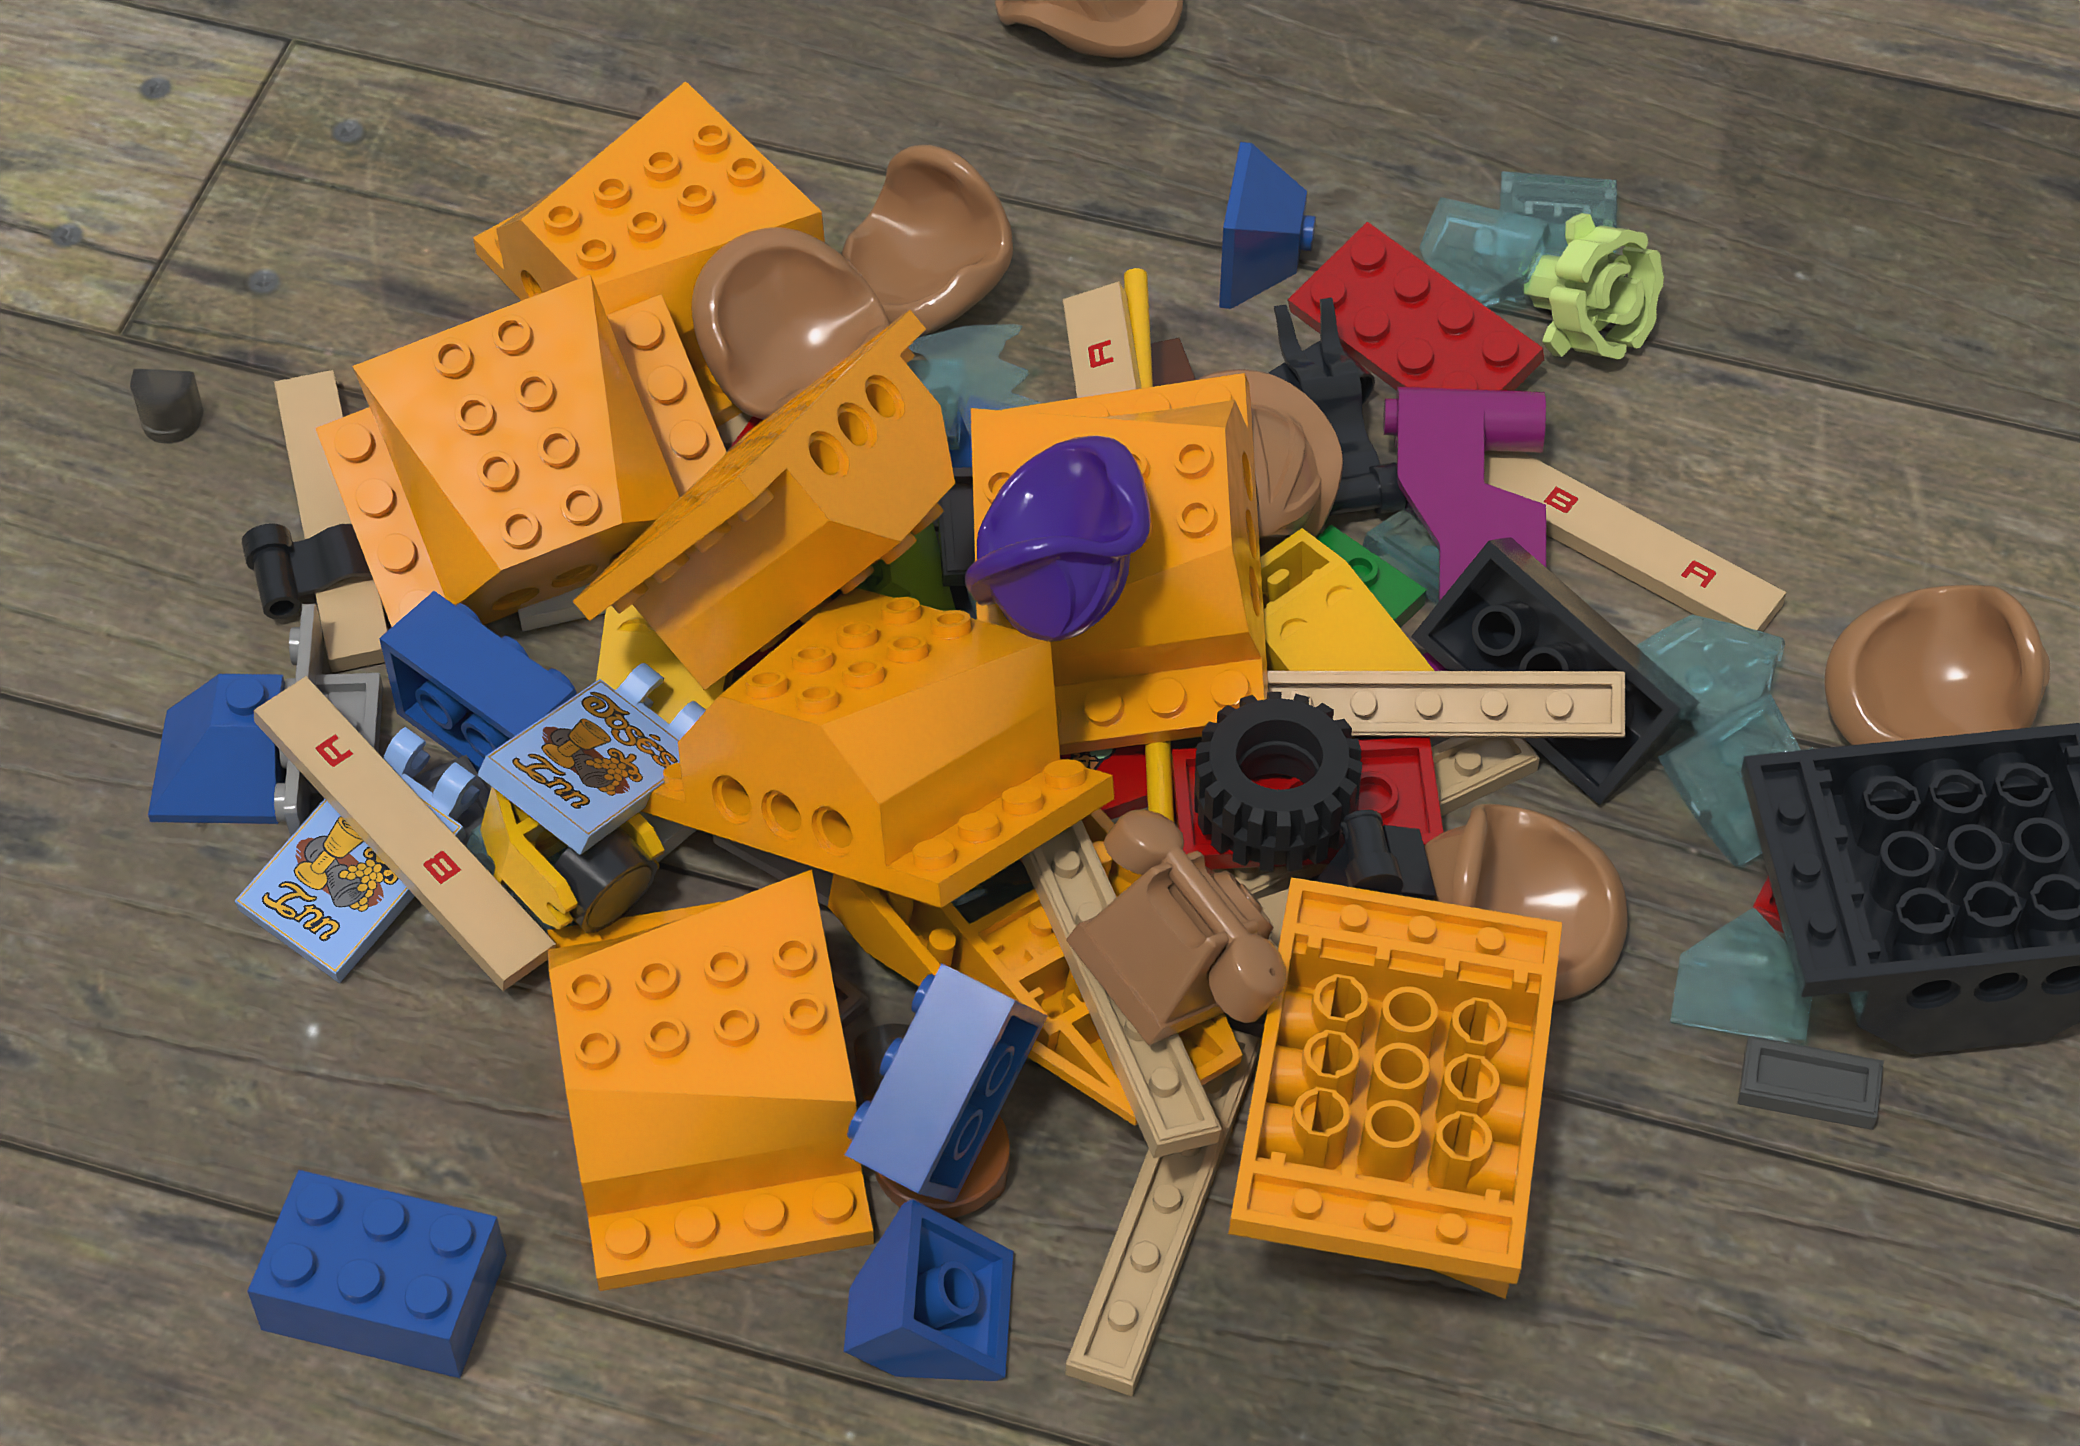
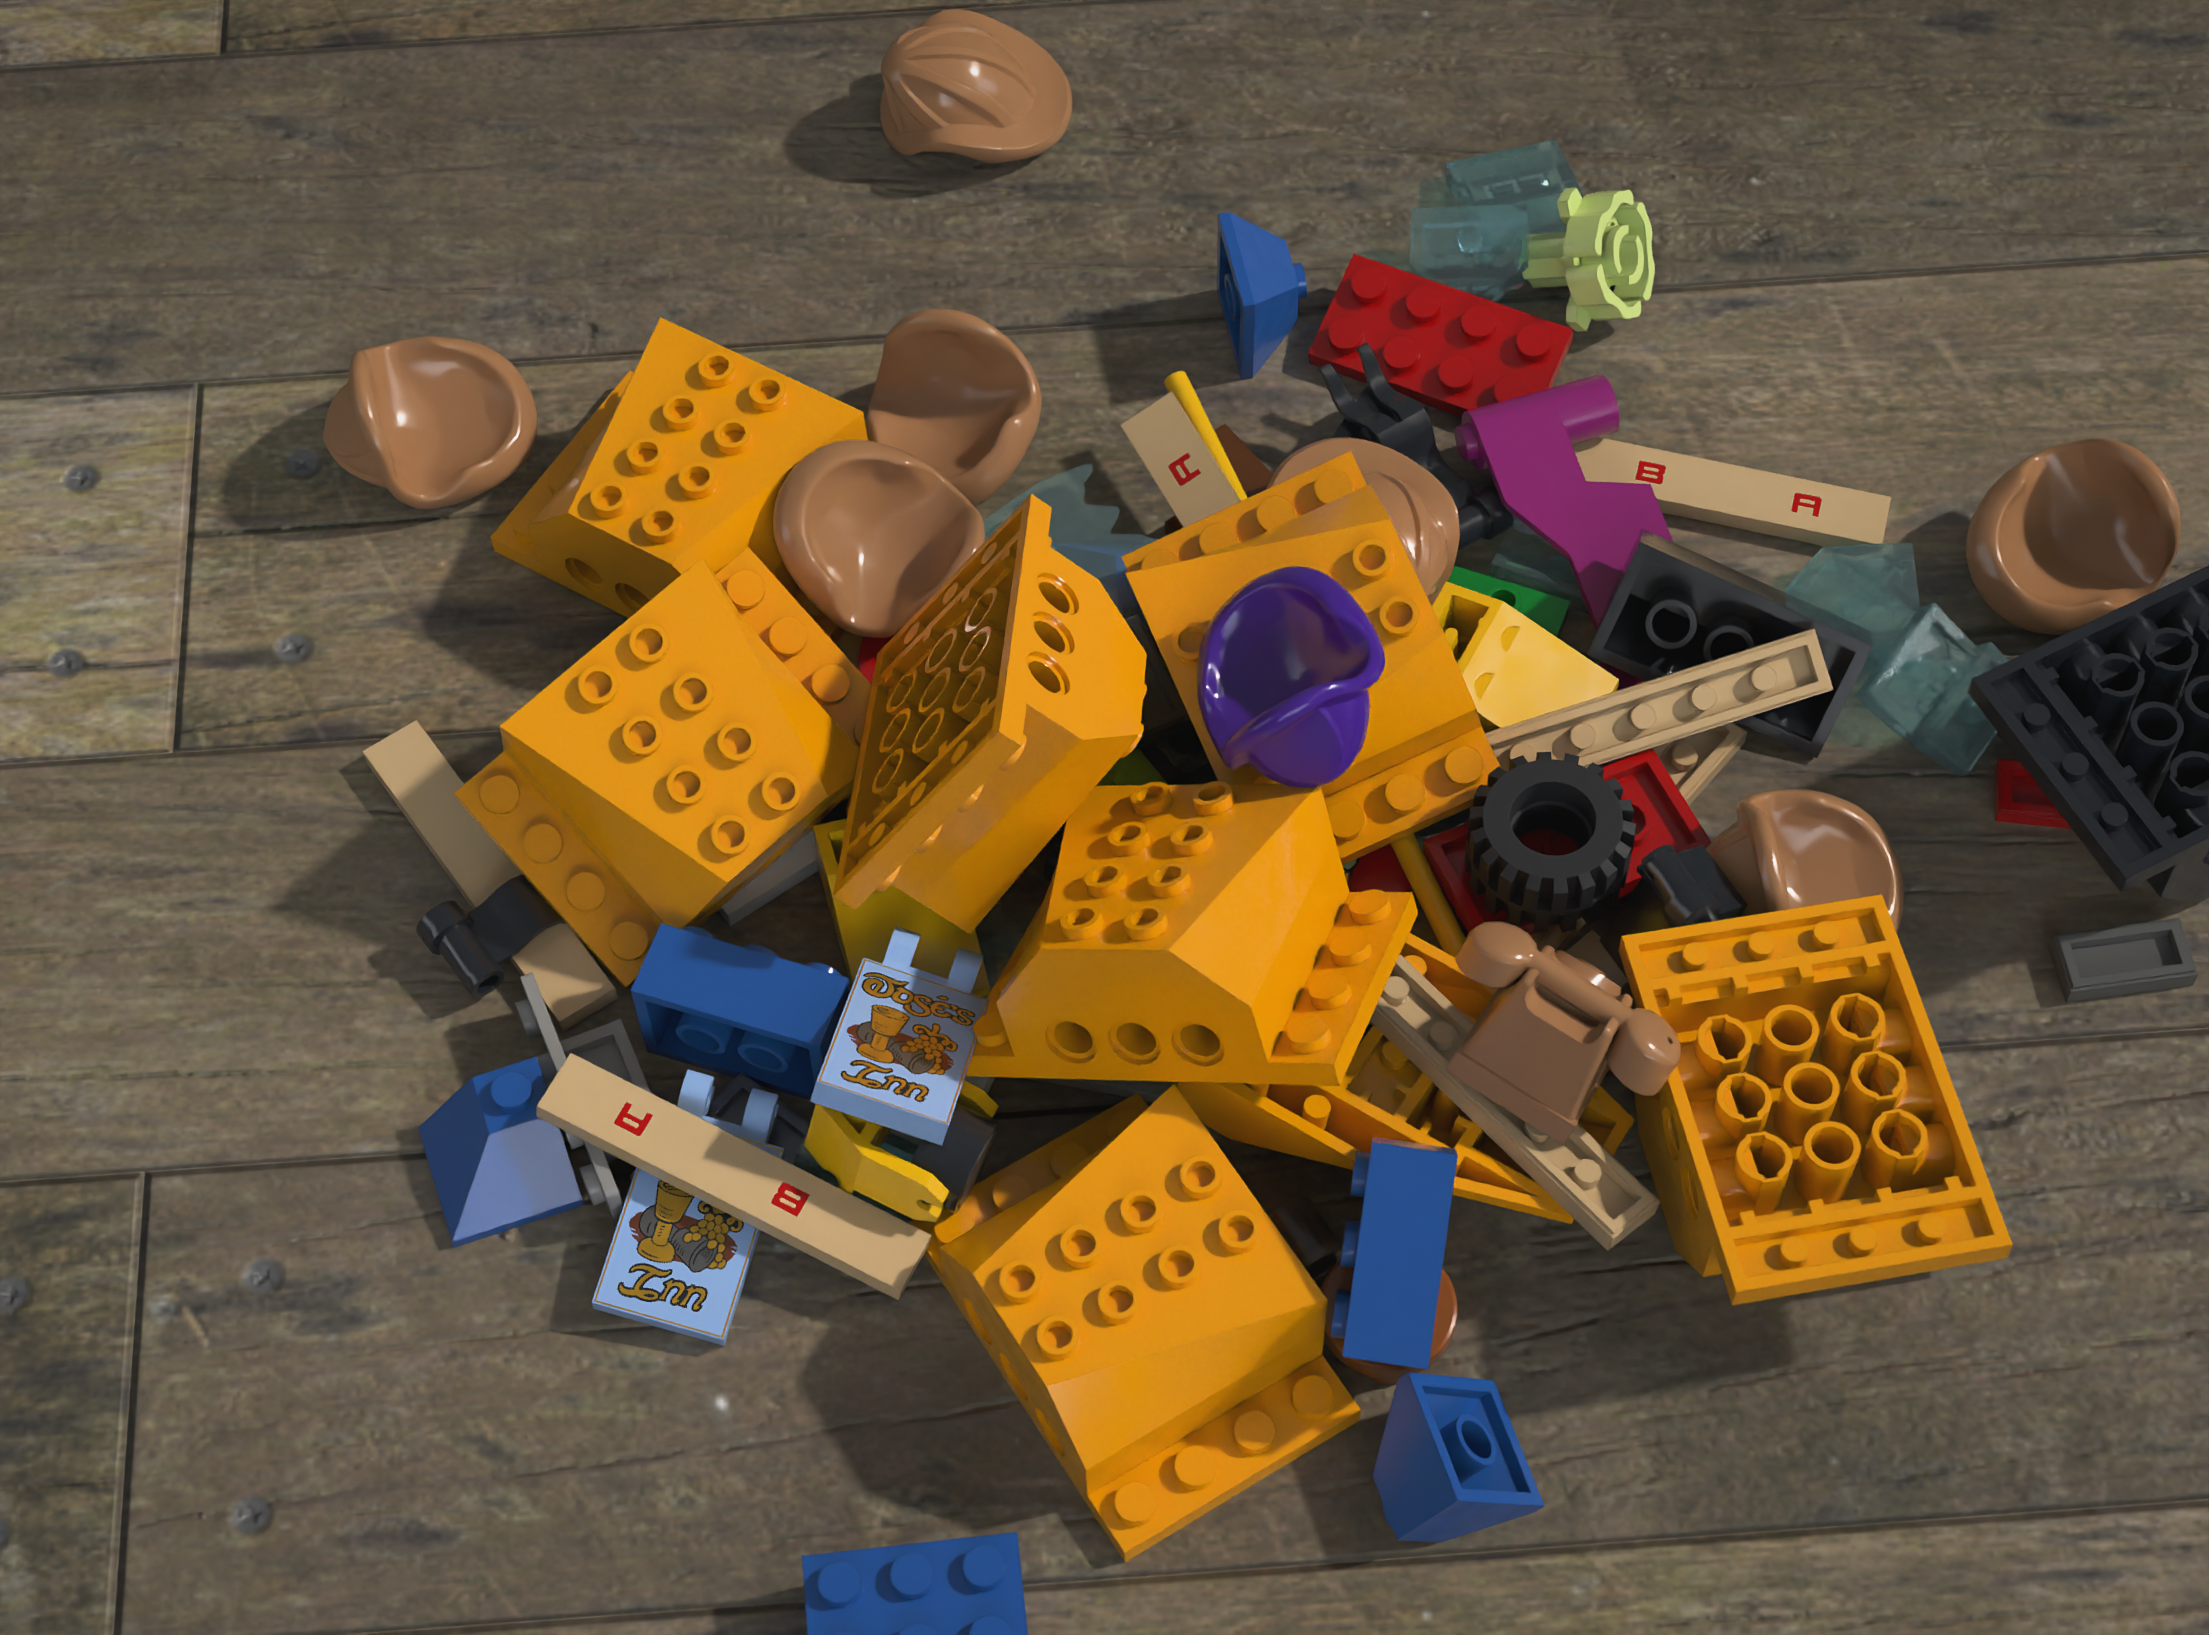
camera: 20 degrees left, 5 degrees up
clear smoke brick [130,369,204,444] -> none
tan tile [1066,1029,1262,1397] -> none
clear light blue slope [1669,907,1812,1045] -> none
none -> medium nougat piece [323,336,538,509]

